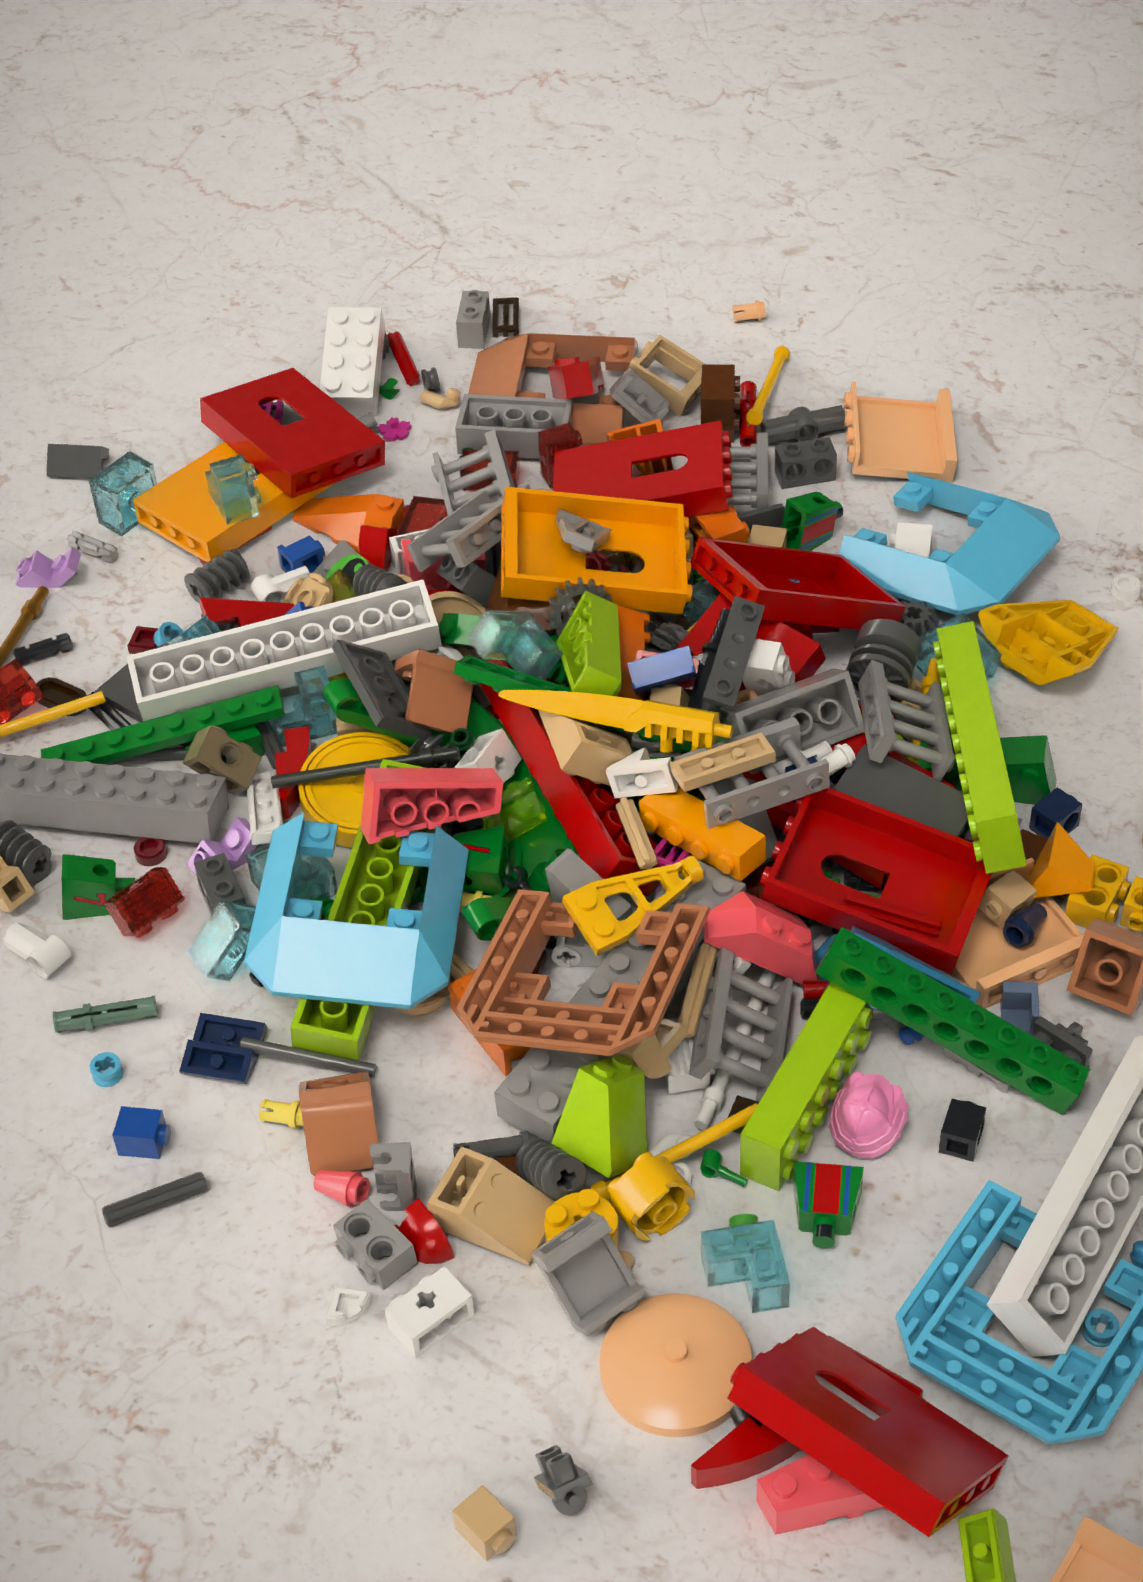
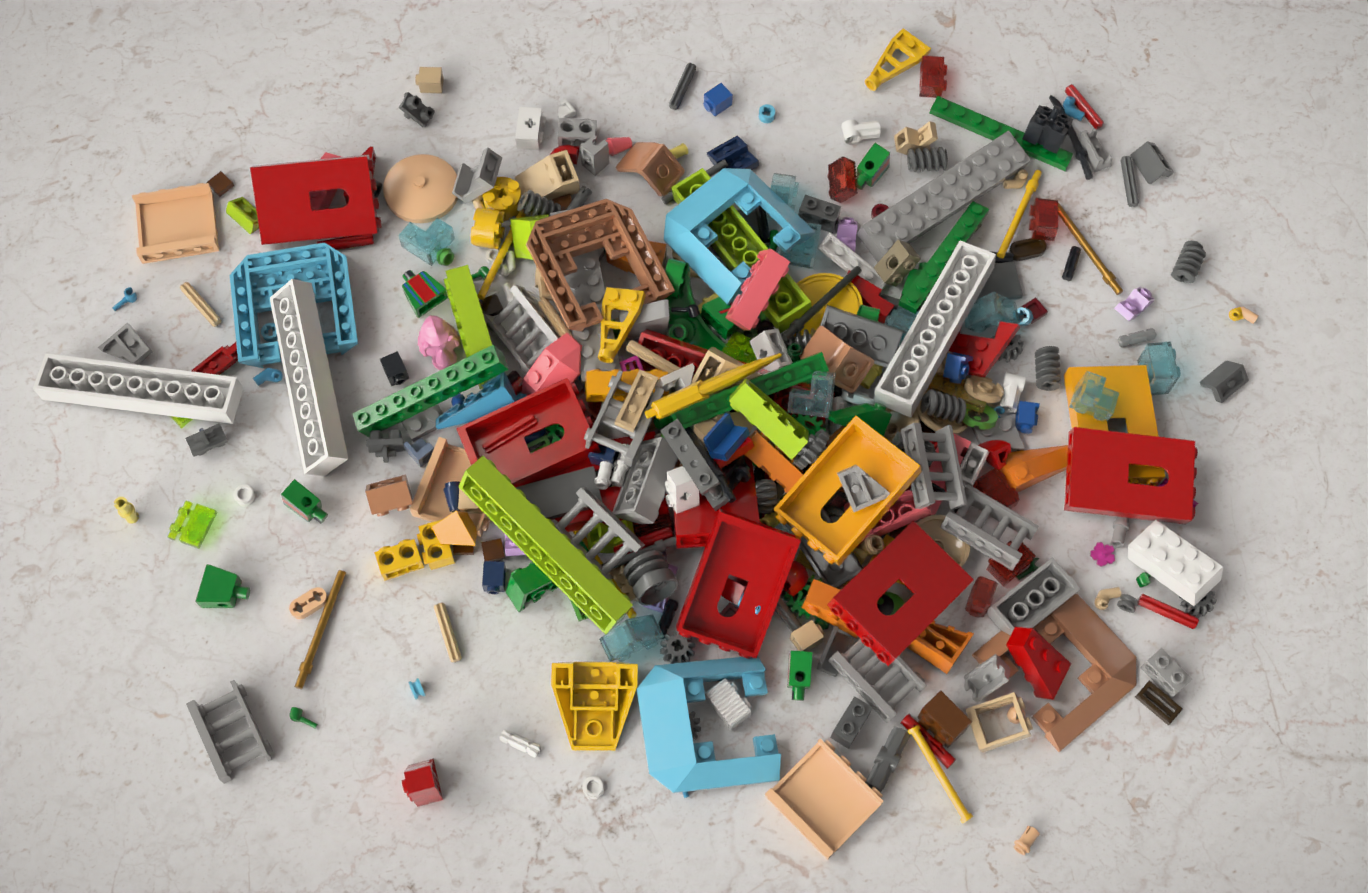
camera: 130 degrees right, 20 degrees up
sand green pin [53,995,158,1033] -> none

